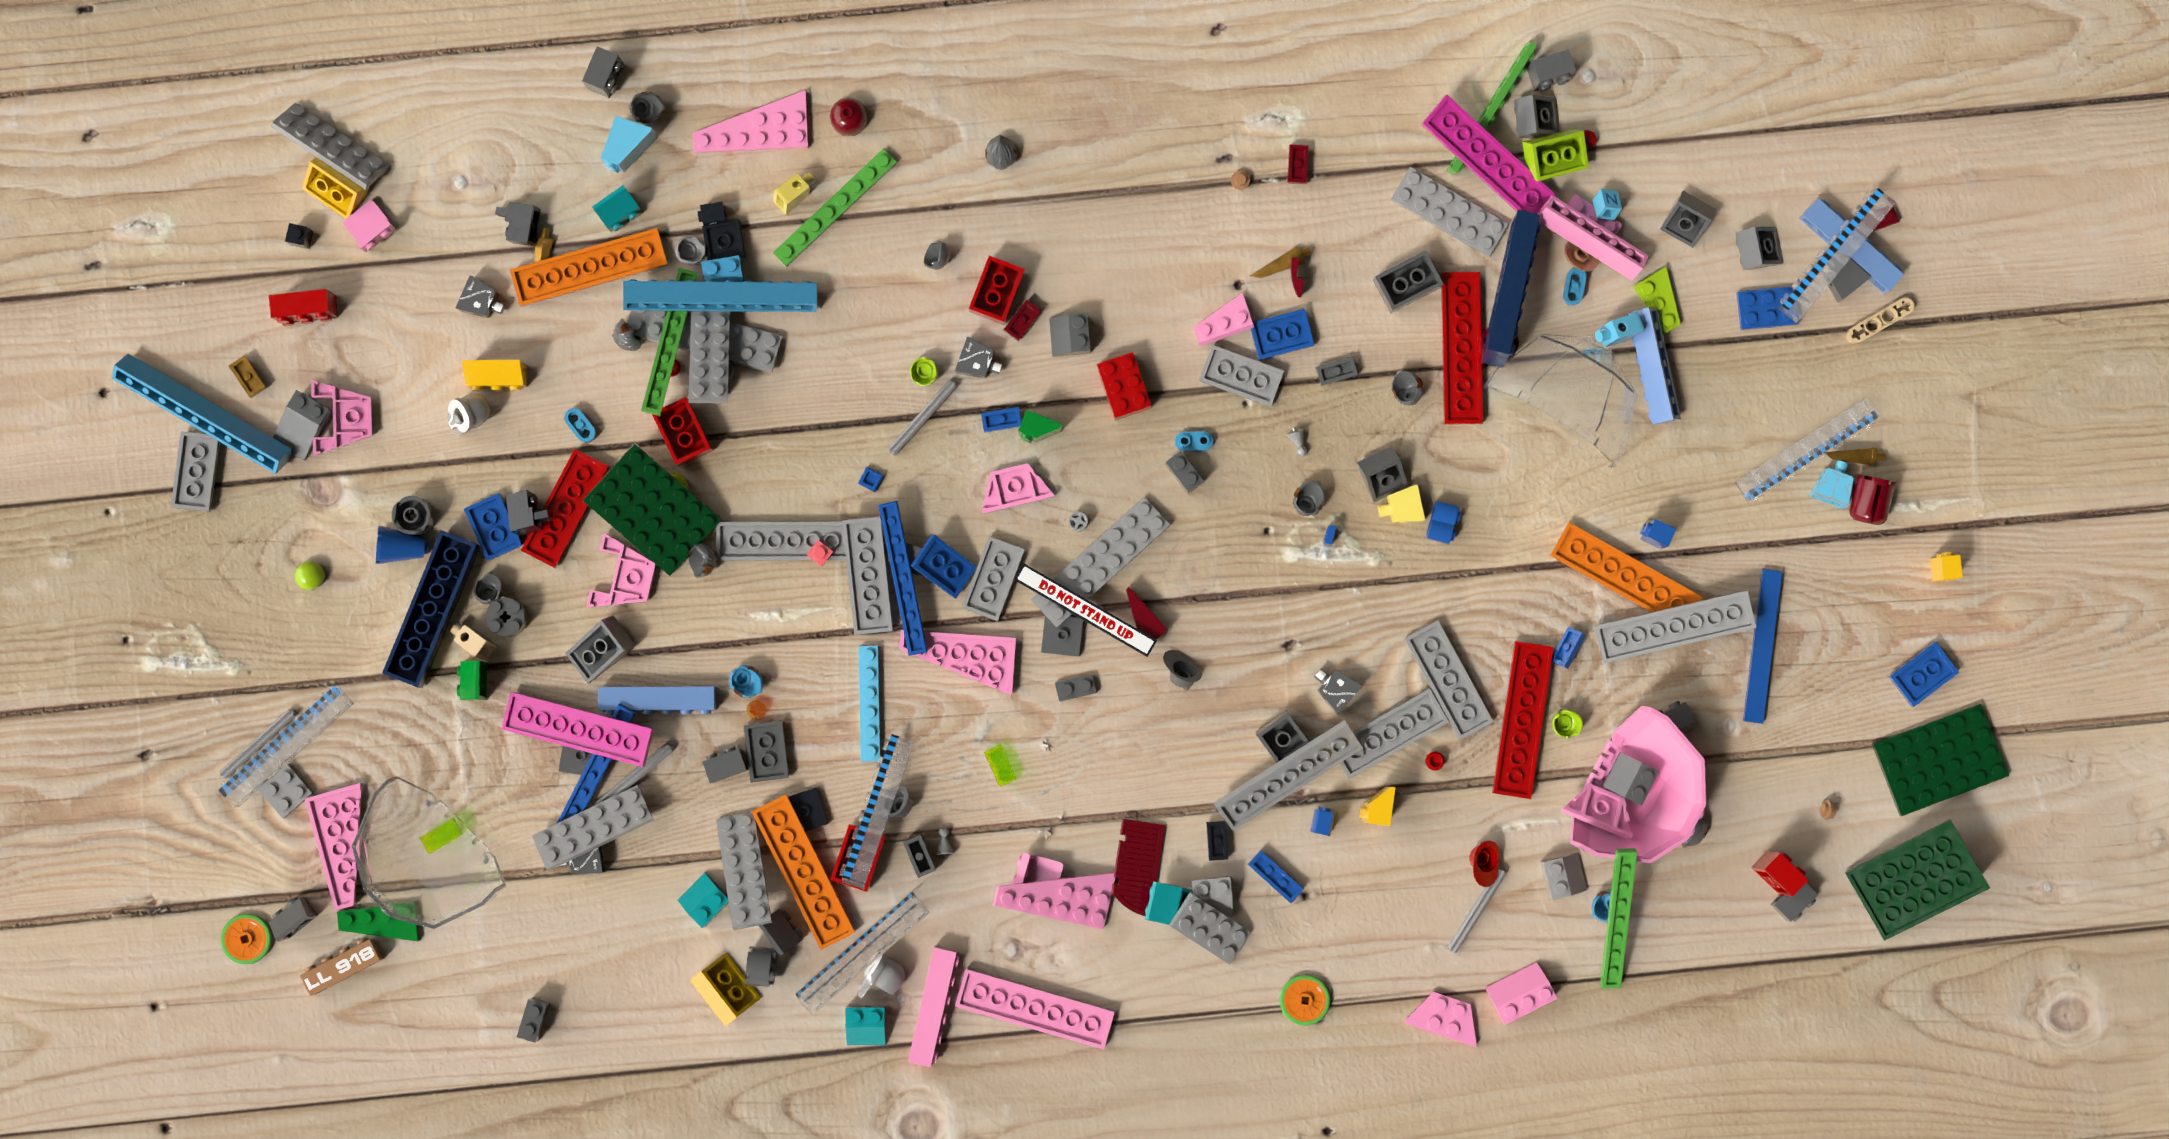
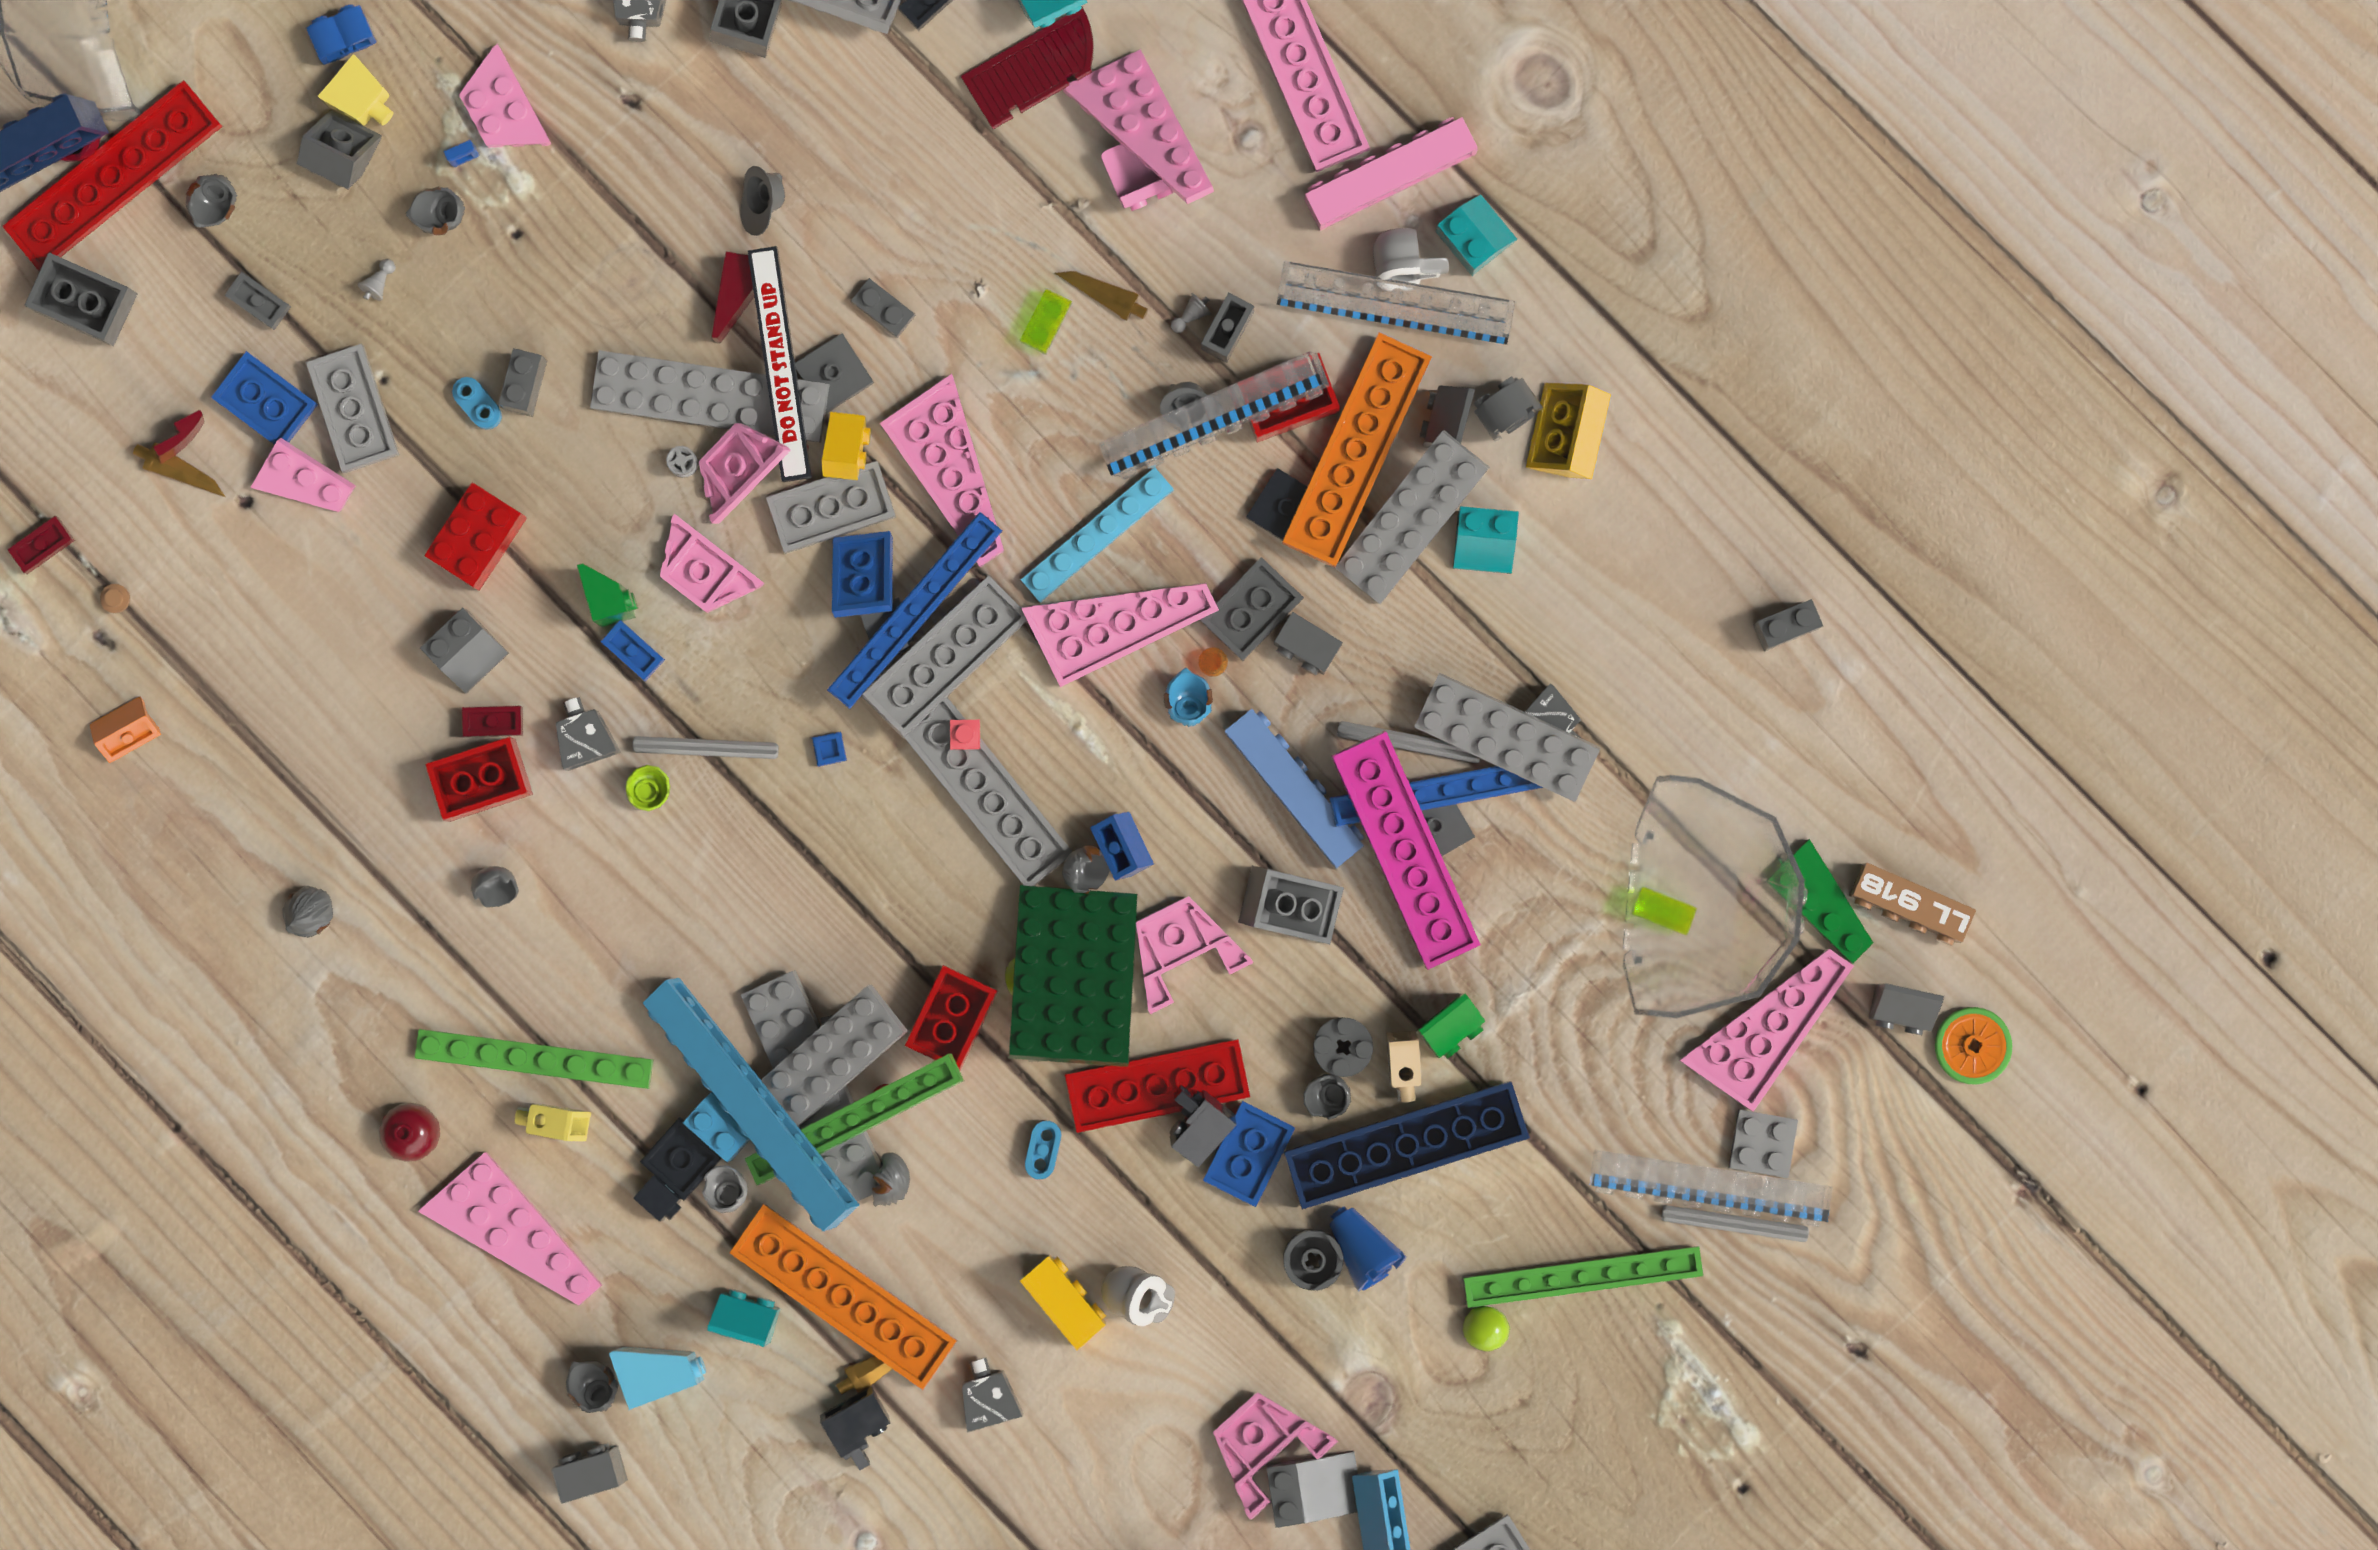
camera: 120 degrees left, 0 degrees up
none -> orange panel [90,696,161,763]
none -> bright pink wing [459,44,551,148]
none -> bright pink wing [699,423,791,524]
none -> yellow brick [822,412,871,480]
none -> bright pink wing [1021,583,1219,687]
none -> pearl gold bar [1055,271,1148,321]
none -> blue brick [1090,812,1154,881]
none -> bright green plate [1463,1246,1703,1308]

